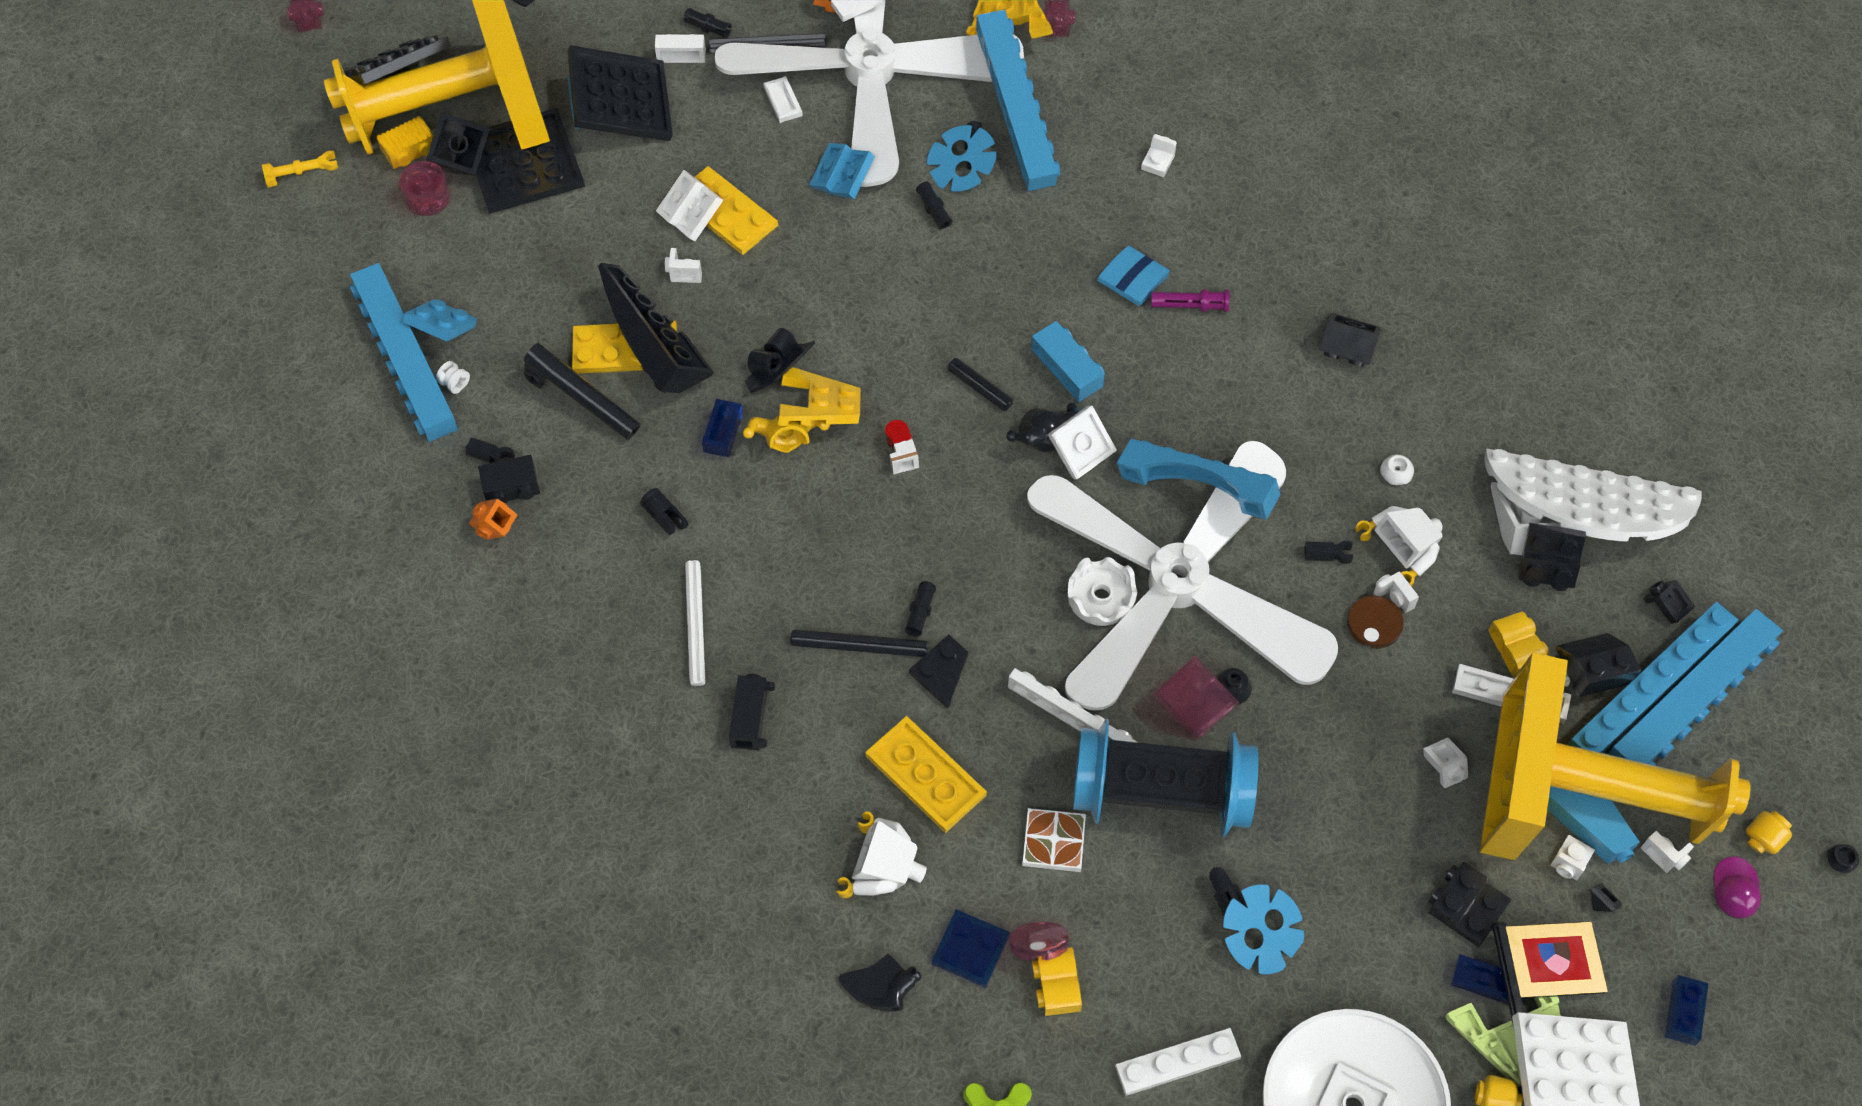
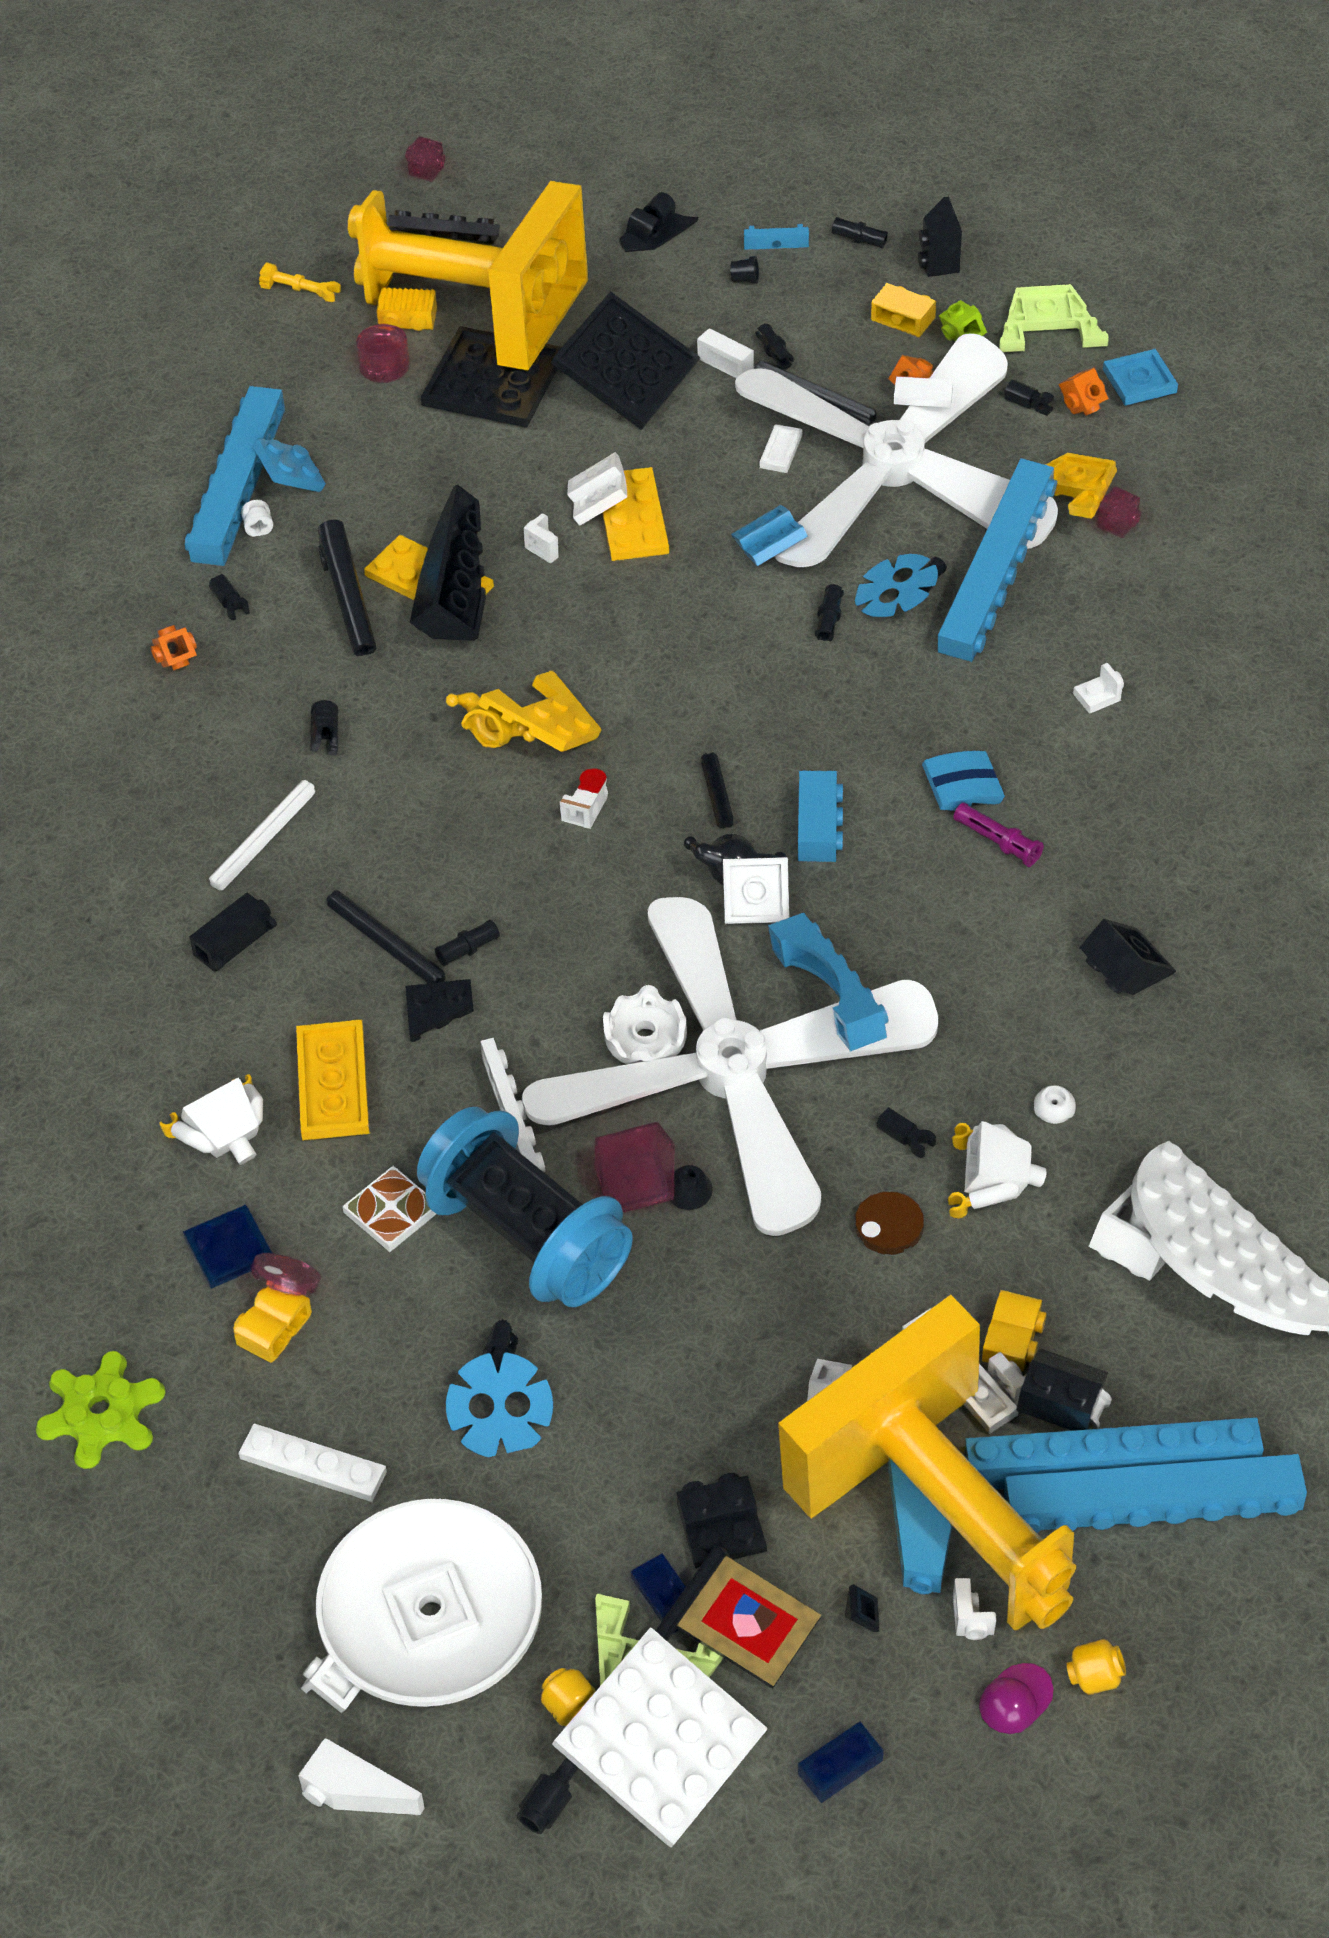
camera: 40 degrees right, 10 degrees down
black slope [426,112,490,176] -> none
black brick [478,454,541,504] -> none
clear blue piece [702,399,743,457] -> none
black panel [745,328,815,393] -> none
black arm [839,954,921,1012] -> none
white bracket [1373,571,1419,613] -> none
black plate [1519,523,1586,591] -> none
white bracket [1551,835,1595,881] -> none
black bracket [1643,580,1695,624] -> none
black plate [1828,844,1859,873] -> none

